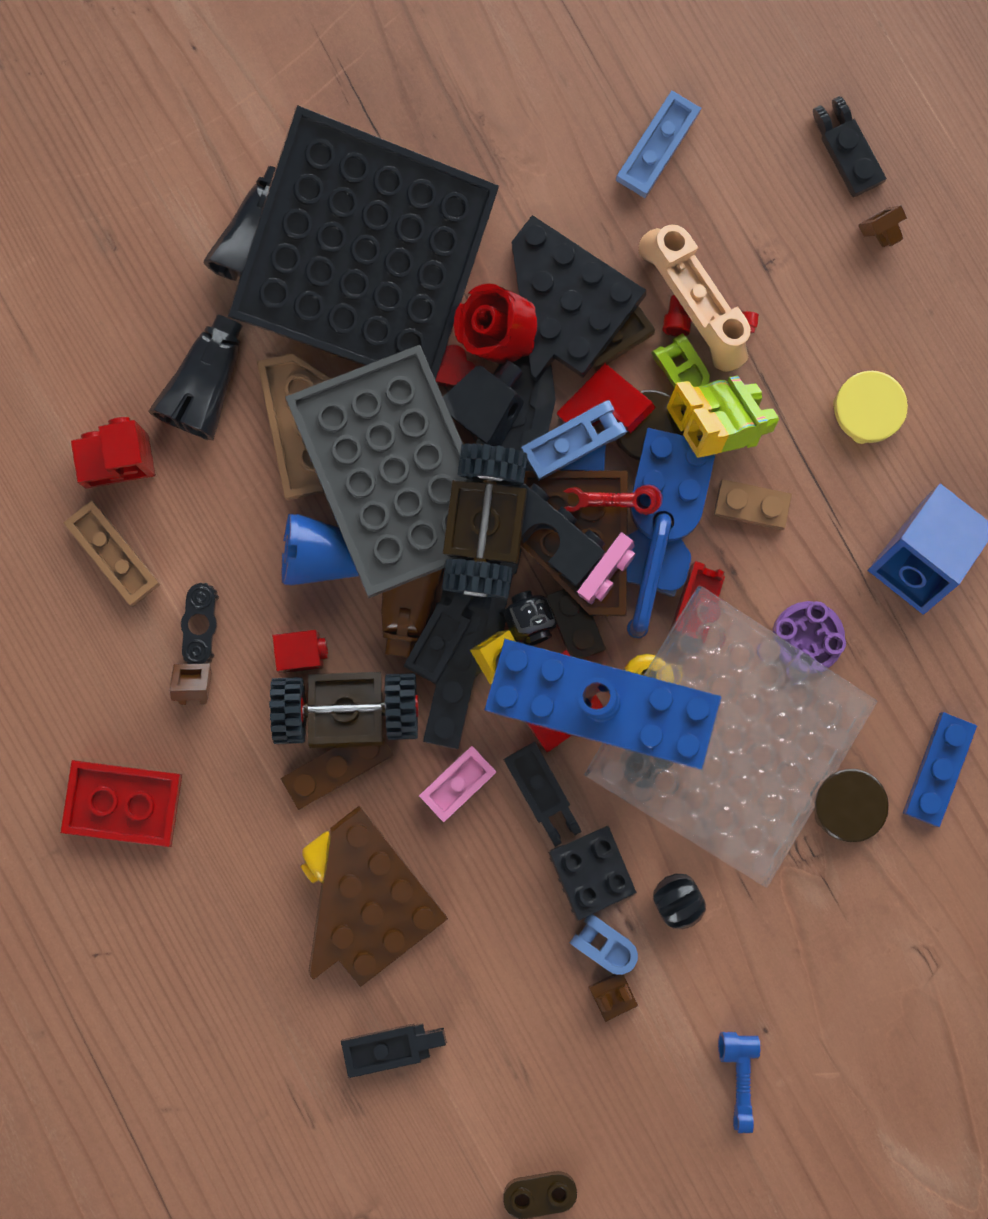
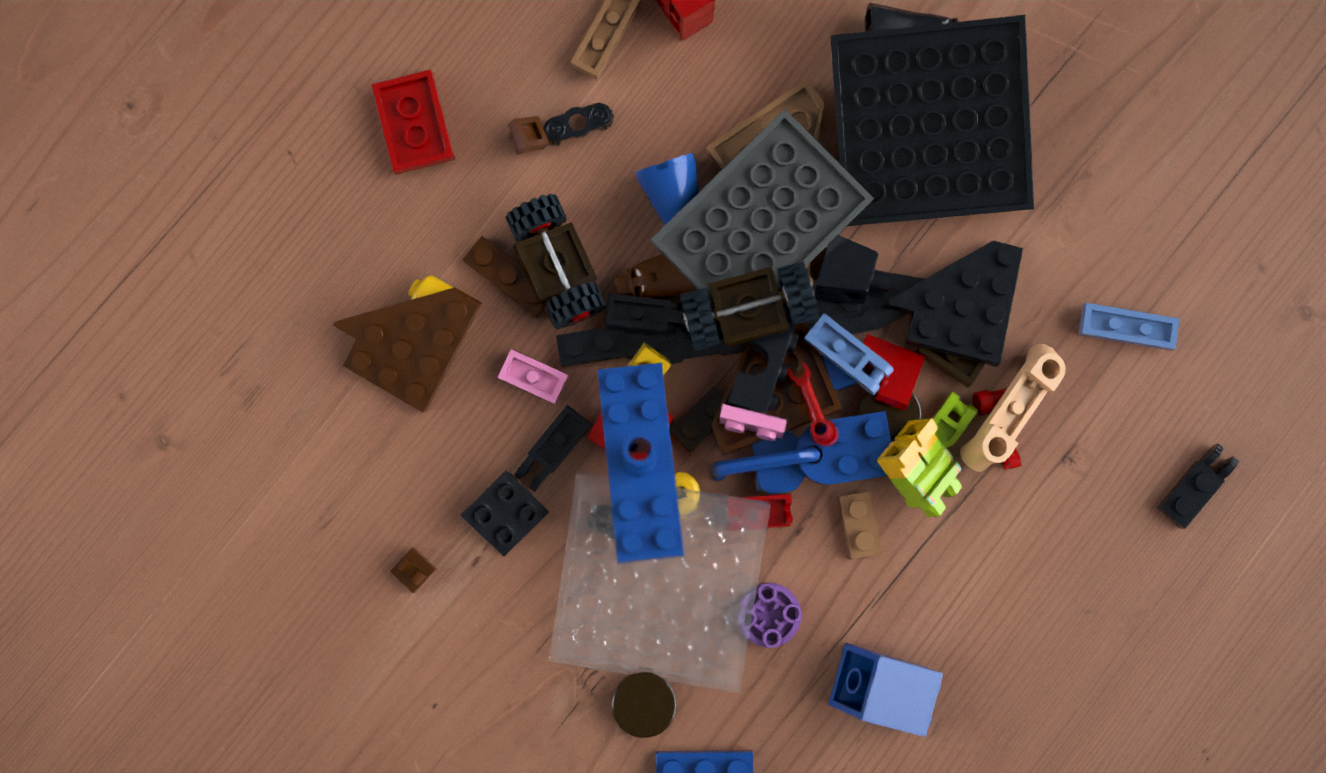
camera: 70 degrees right, 0 degrees up
black piece [148,315,243,441] -> none
red brick [272,630,328,673] -> none
black hinge [341,1023,447,1078] -> none
red tile [435,345,476,388] -> none
red brick [454,283,537,364] -> none
dark brown plate [503,1171,577,1219] -> none
black head [504,591,556,646] -> none
medium blue plate [569,914,638,975] -> none
black piece [653,873,706,930] -> none
blue brick [718,1032,760,1133] -> none
light yellow tile [833,371,908,444] -> none
reddish brown tile [858,205,907,247] -> none

